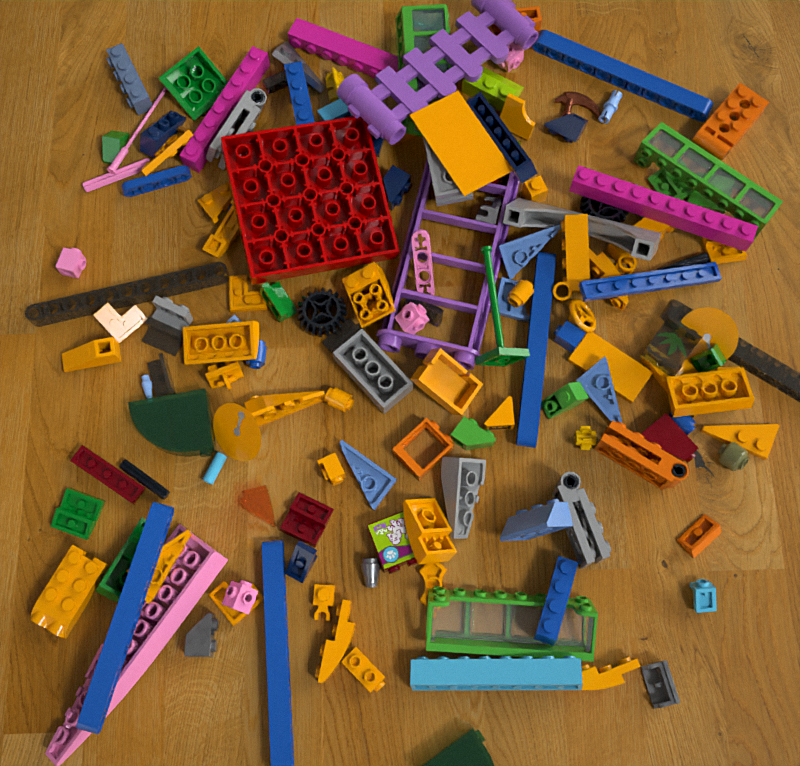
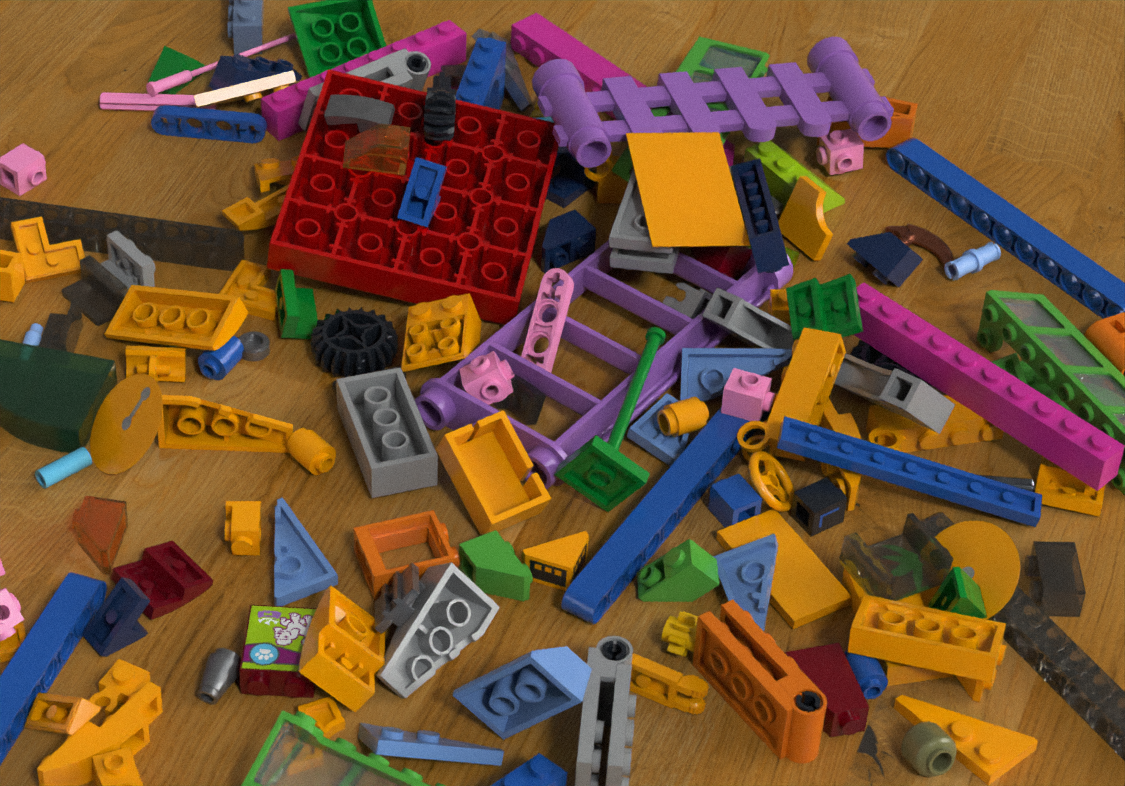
camera: 20 degrees right, 30 degrees down
none -> light orange slope [25,692,101,735]
none -> flat silver tile [238,331,270,362]
none -> flat silver slope [324,95,395,132]
none -> clear orange slope [343,123,411,175]
none -> medium blue wing [358,723,504,766]
none -> flat silver piece [375,563,426,634]
none -> blue slope [397,157,447,227]
none -> black gear [424,72,456,142]
none -> light orange hinge [630,653,709,715]
none -> bright pink brick [721,368,775,421]
none -> green slope [786,274,863,341]
none -> black brick [791,477,847,537]
none -> clear smoke piece [1024,541,1086,617]

